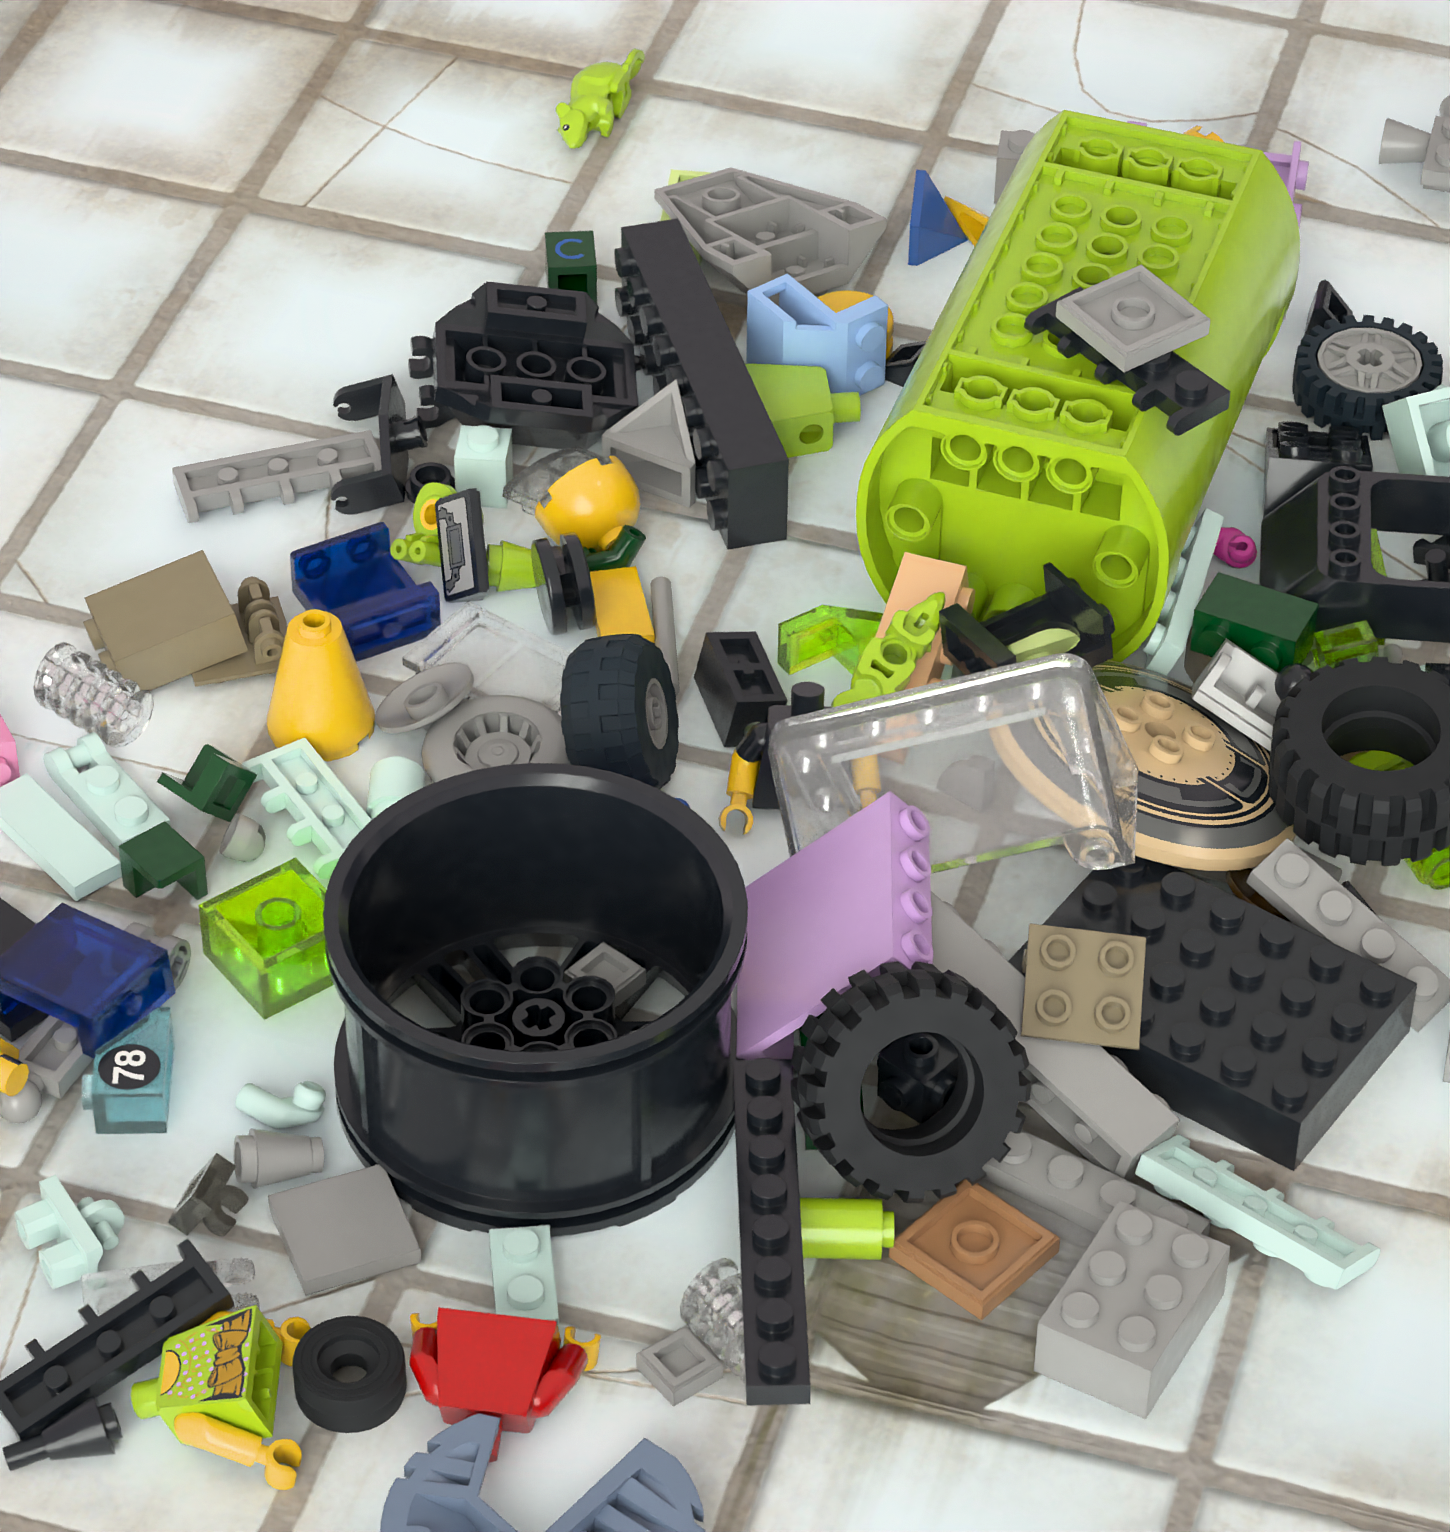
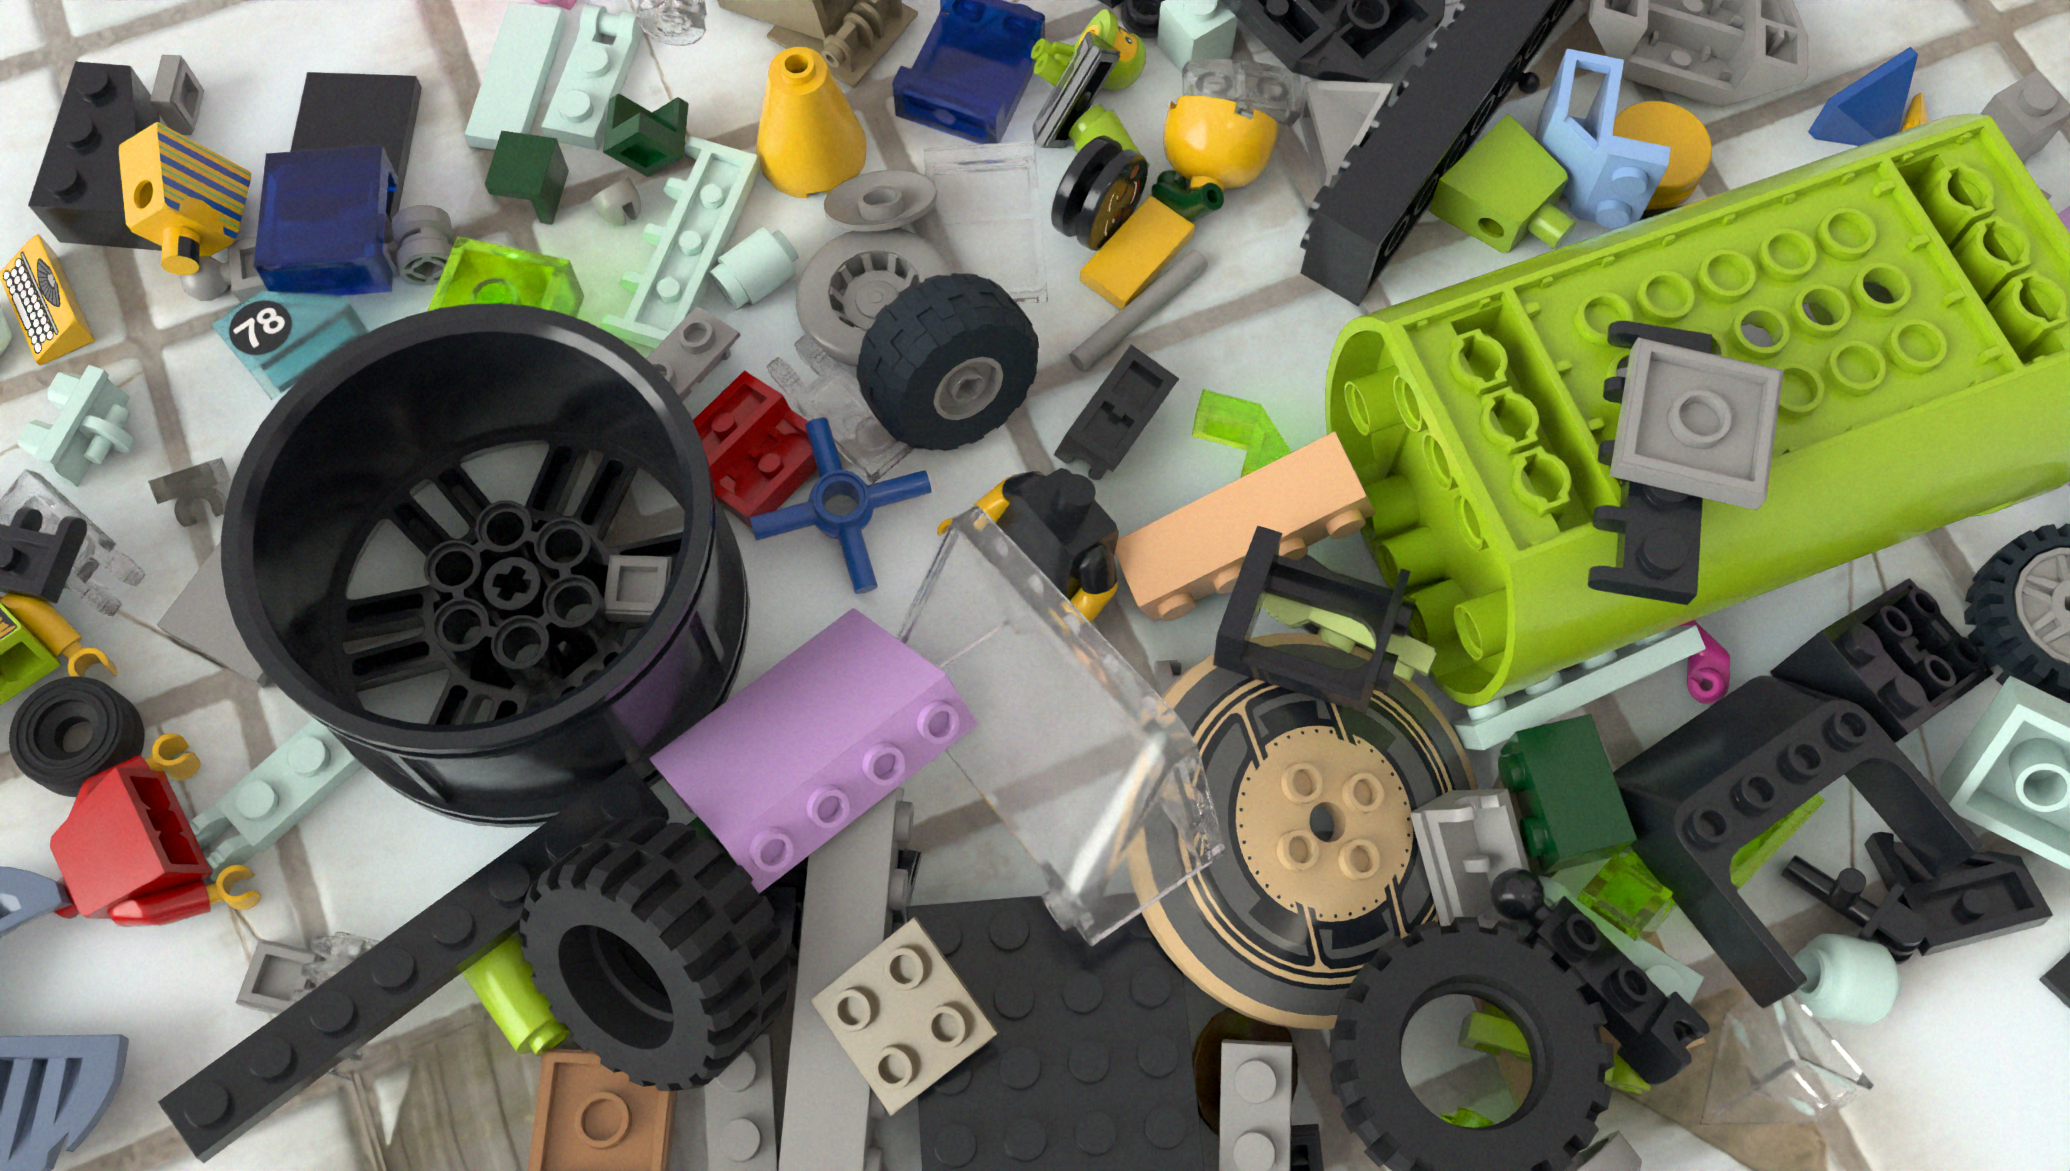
camera: 50 degrees right, 25 degrees up
lime animal [831,592,946,725] -> none

